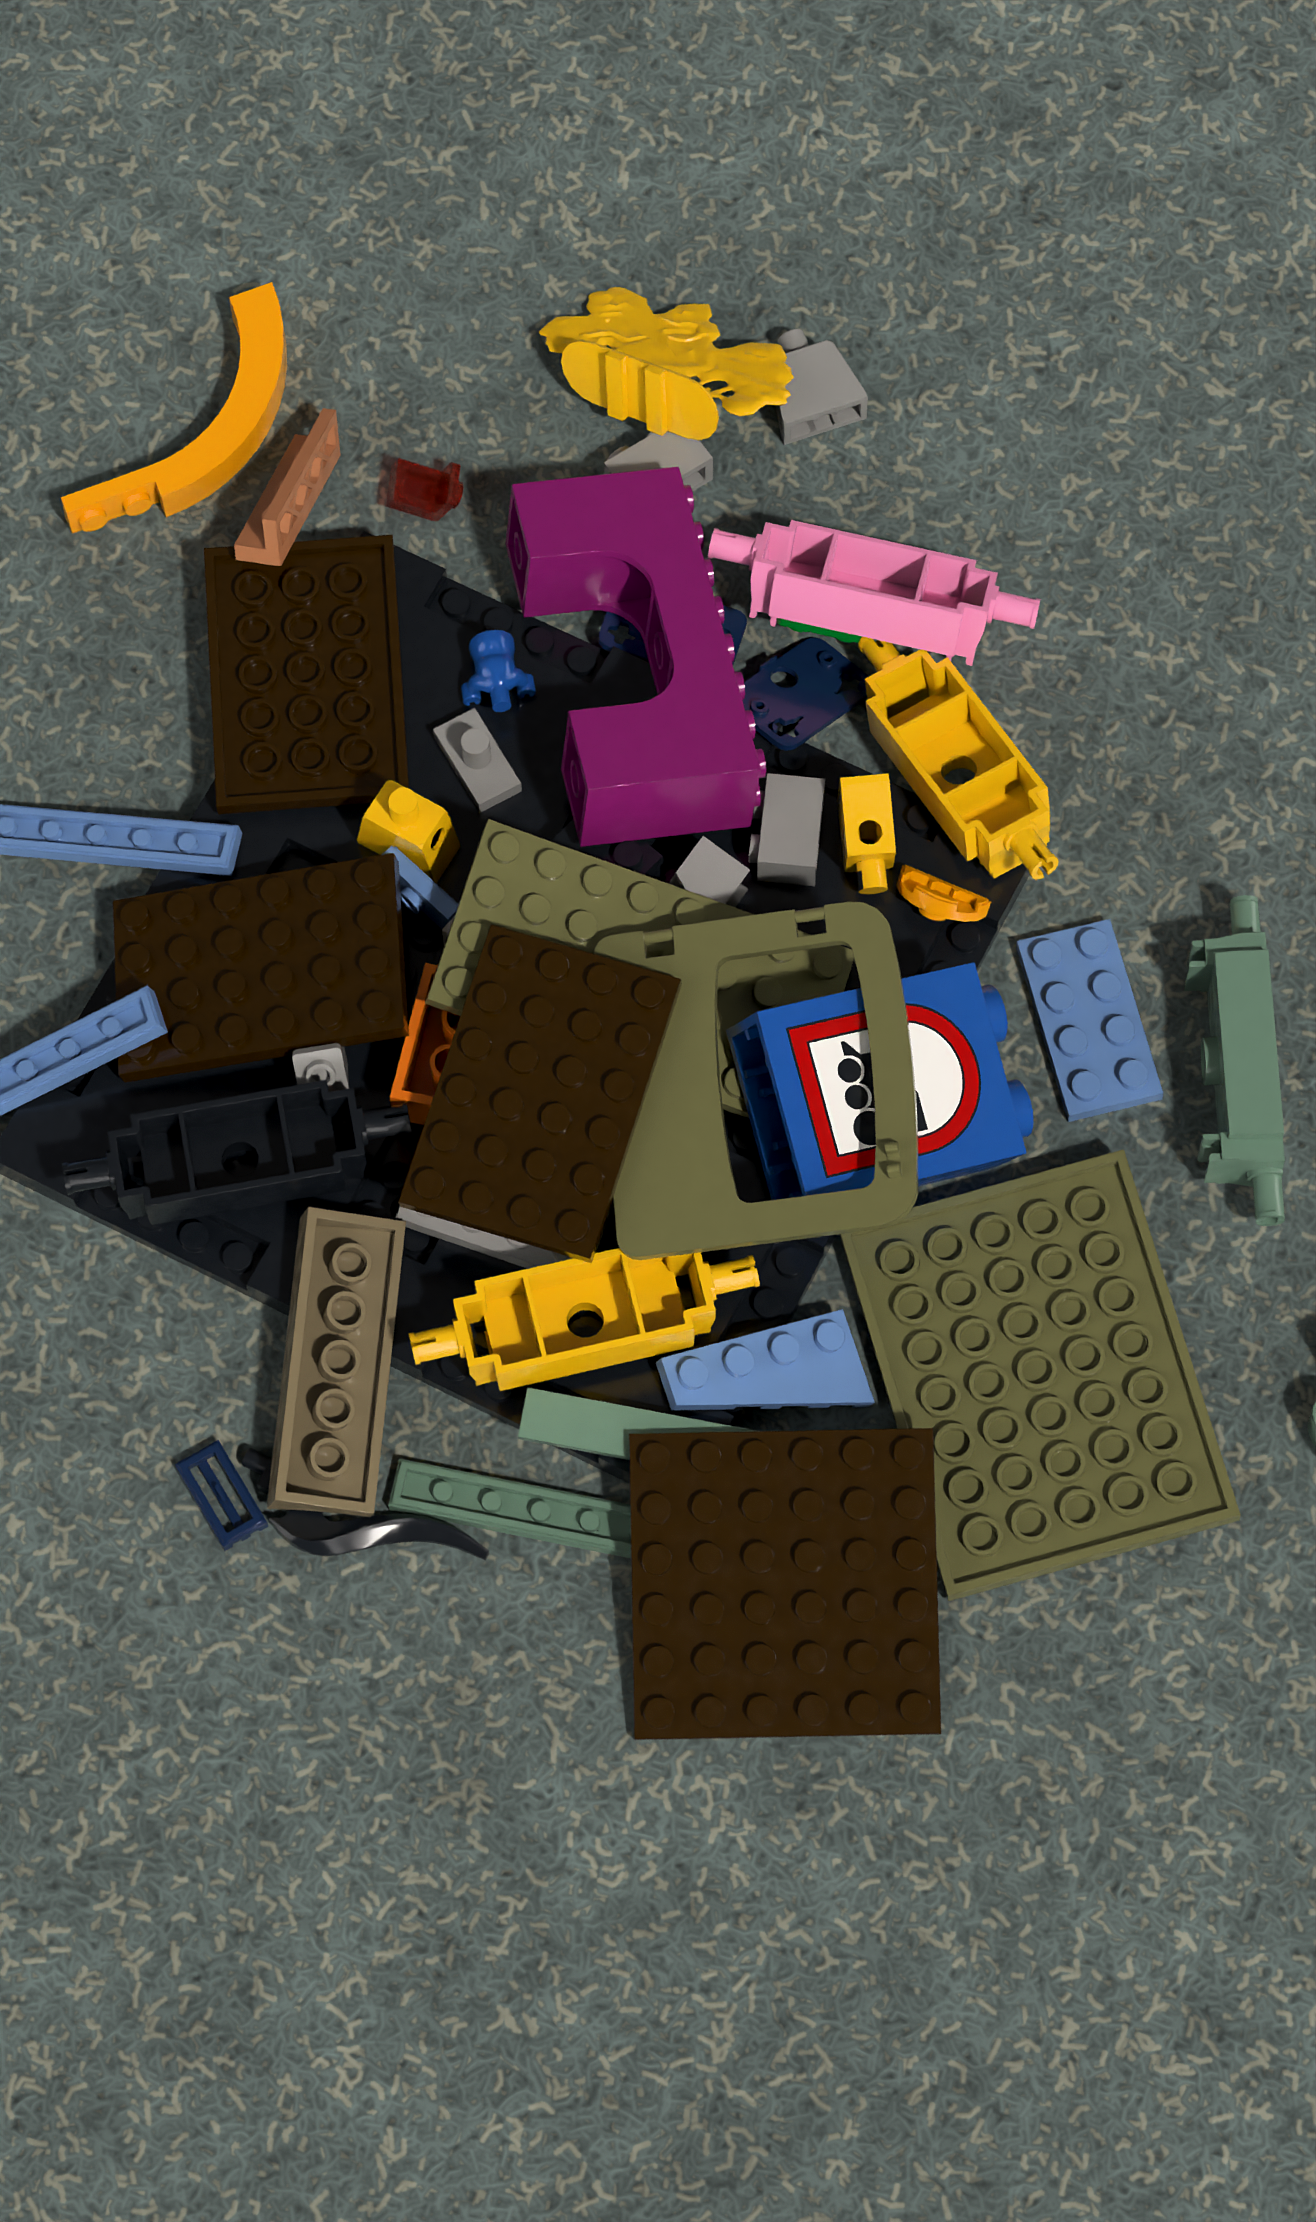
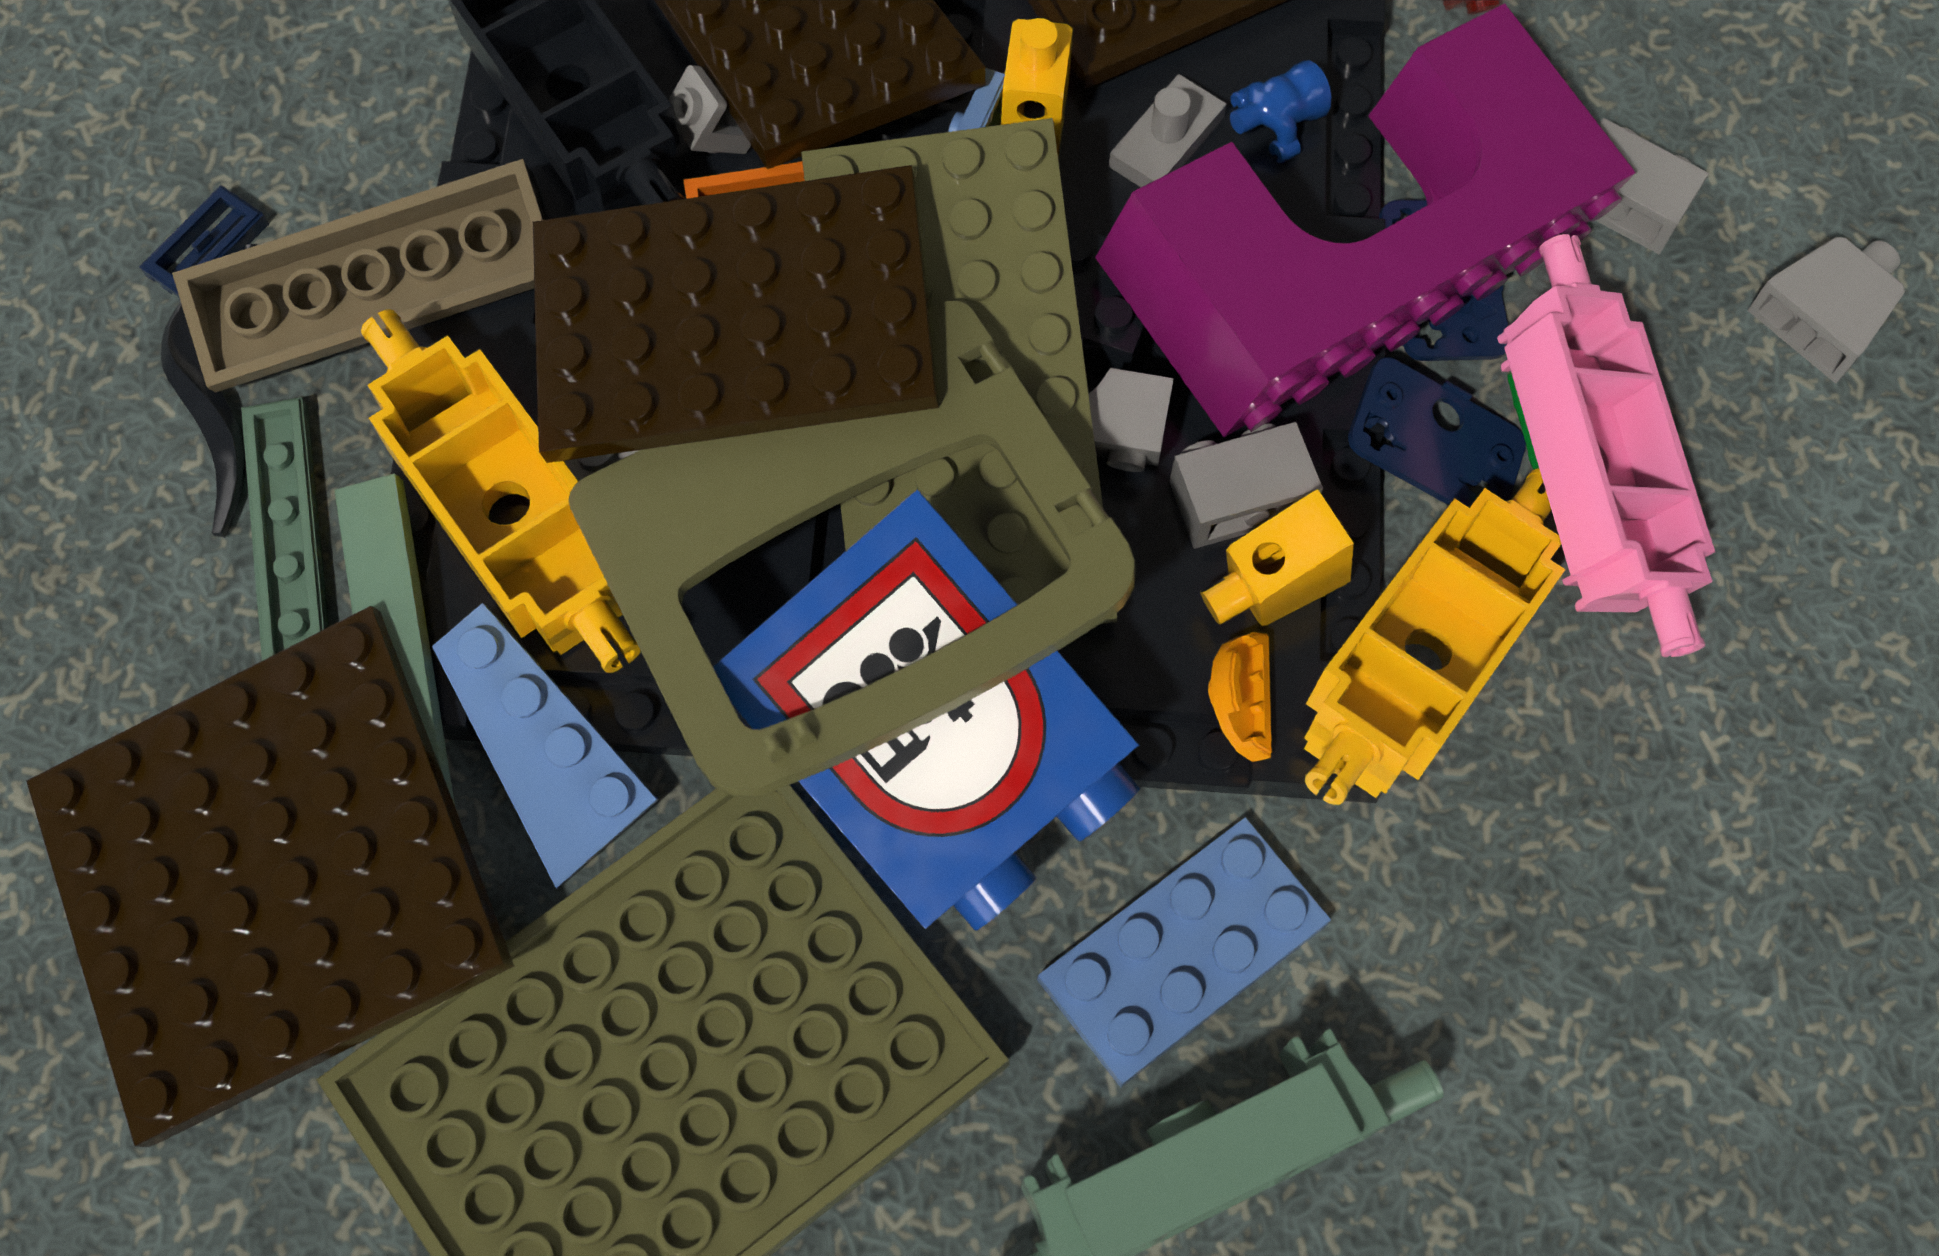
camera: 65 degrees right, 0 degrees up
yellow plant [538,287,794,440] -> none

